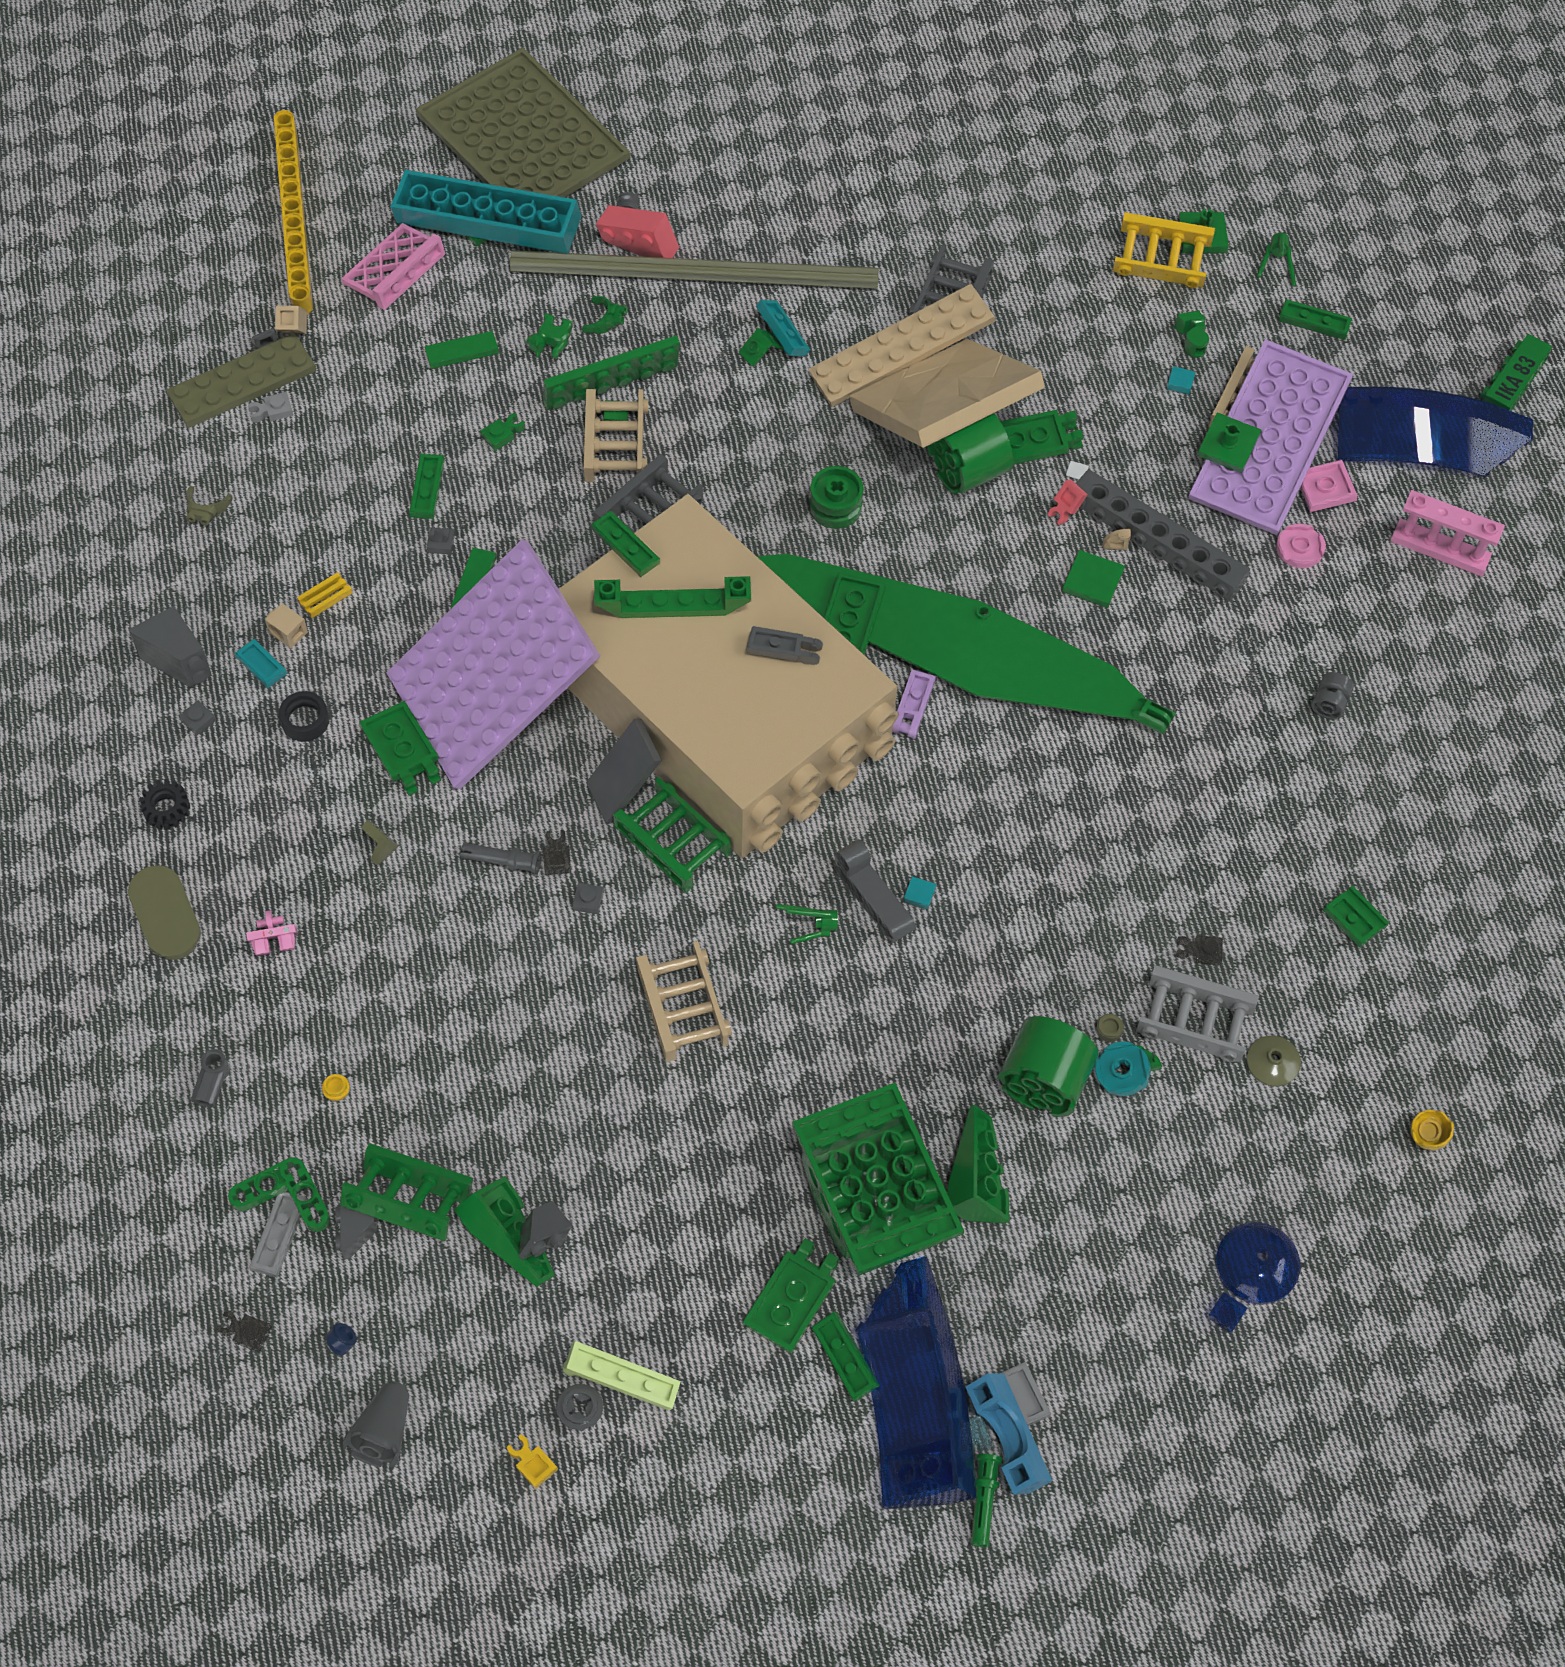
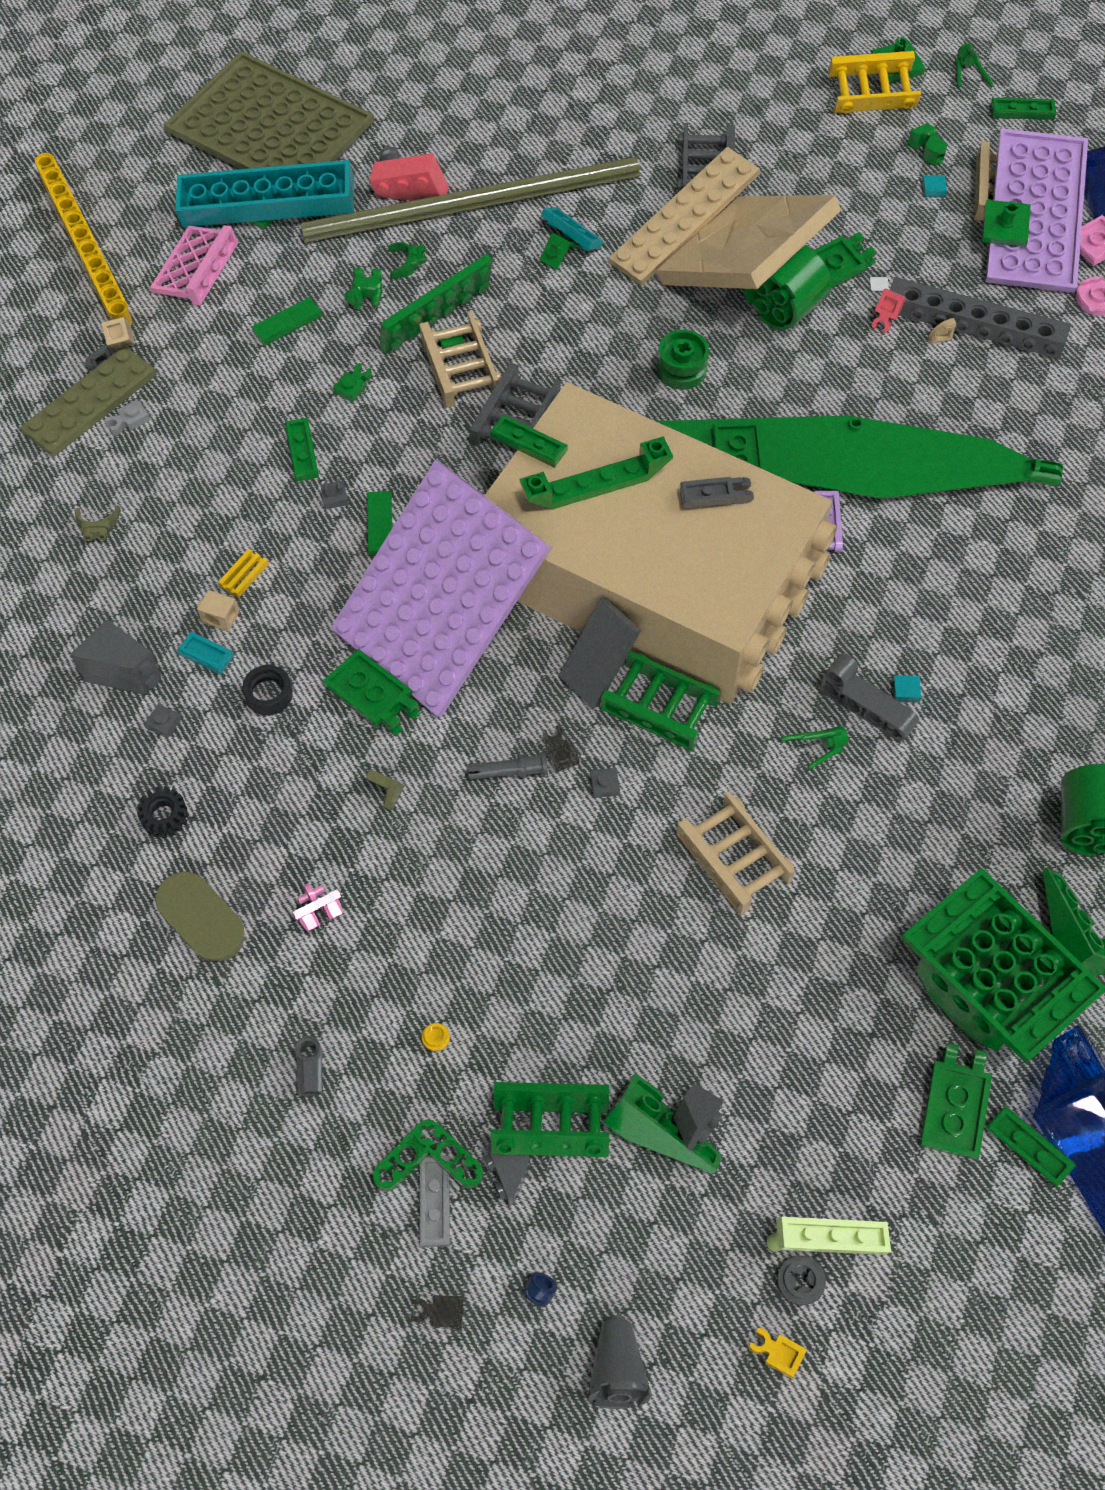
camera: 15 degrees left, 0 degrees up
green tile [1062,550,1125,608] -> none

